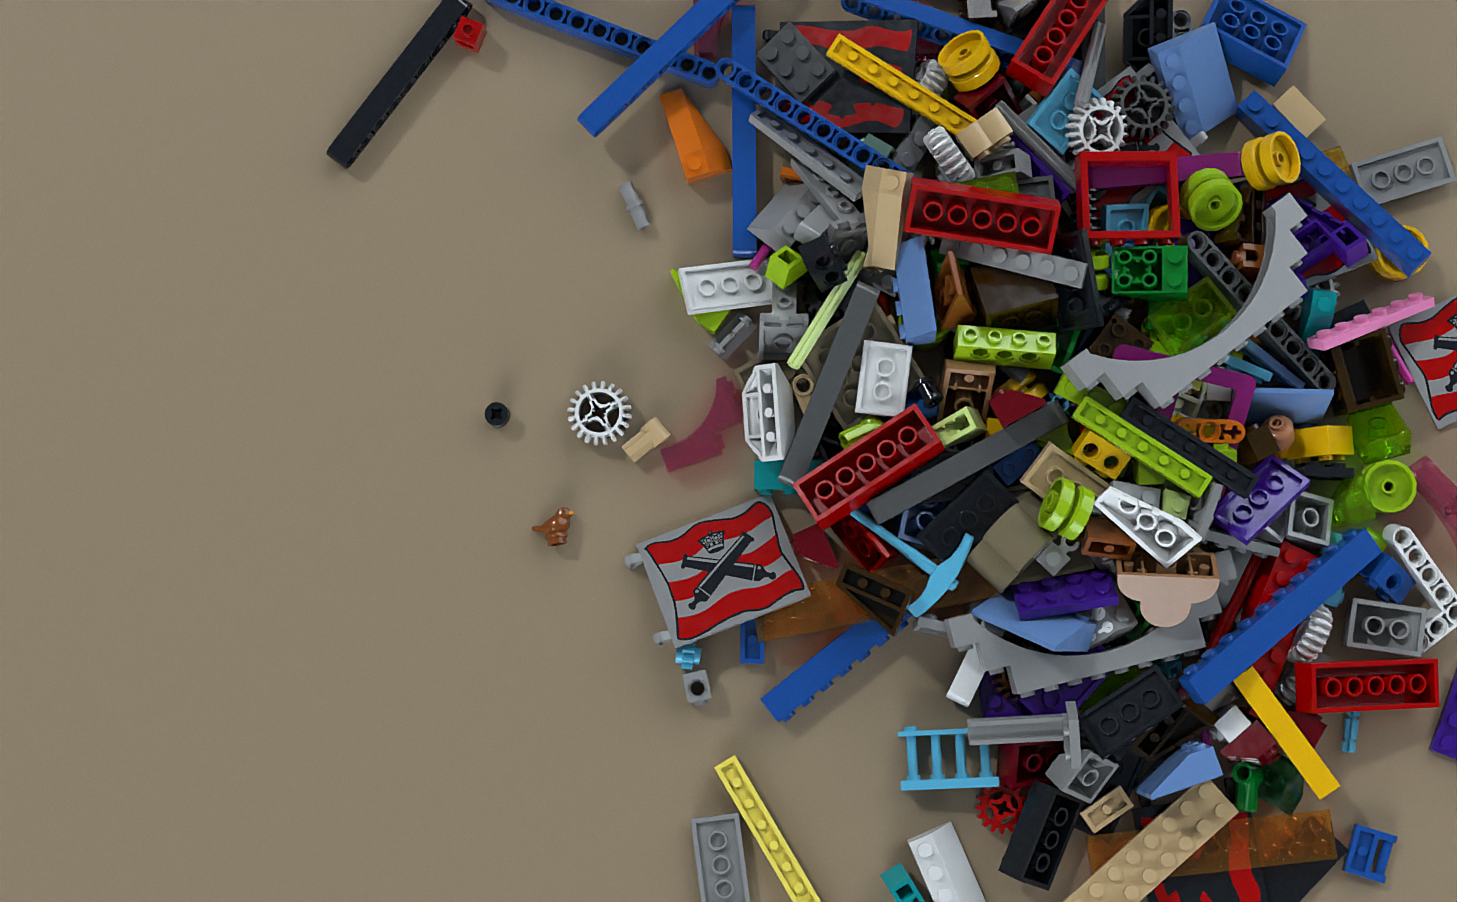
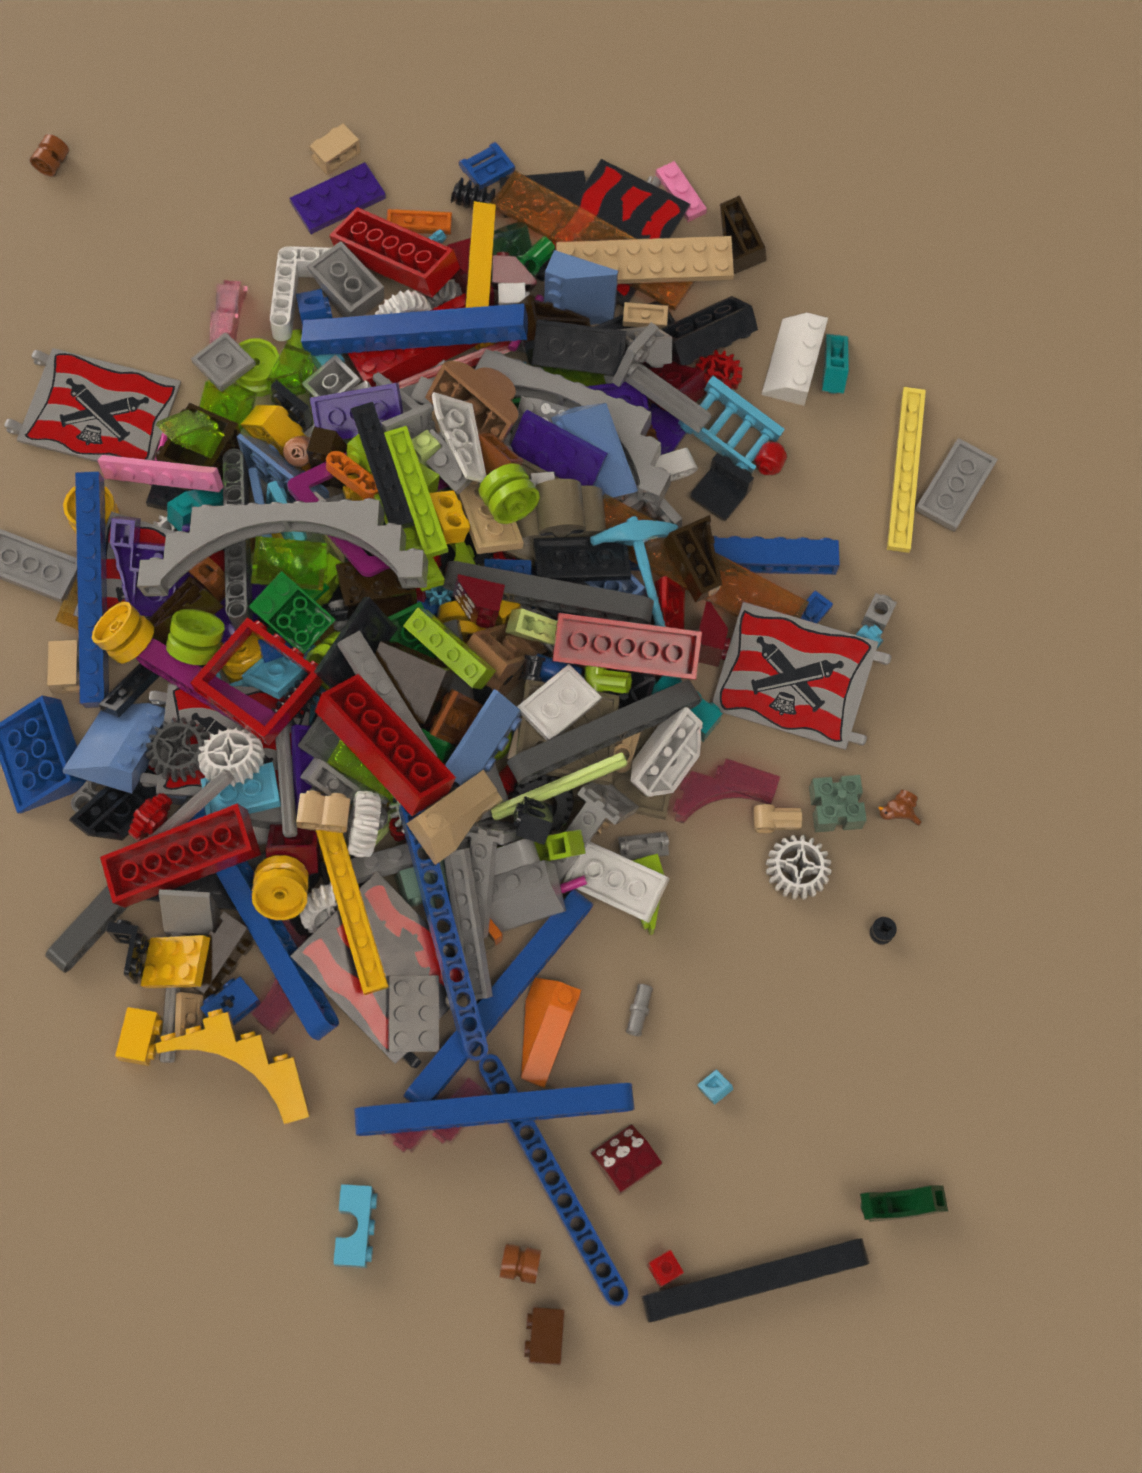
camera: 150 degrees left, 15 degrees down
none -> black plate [99,663,160,717]
none -> red gear [128,793,173,841]
none -> clear neon green slope [156,409,224,458]
none -> light grey tile [191,332,256,392]
none -> orange tile [387,209,452,235]
none -> black piece [451,177,499,211]
none -> dark red slope [590,1124,662,1196]
none -> black bracket [690,453,754,521]
none -> medium azure tile [698,1069,734,1105]
none -> red head [754,442,787,476]
none -> sand green brick [809,775,867,833]
none -> dark green arch [860,1185,948,1222]

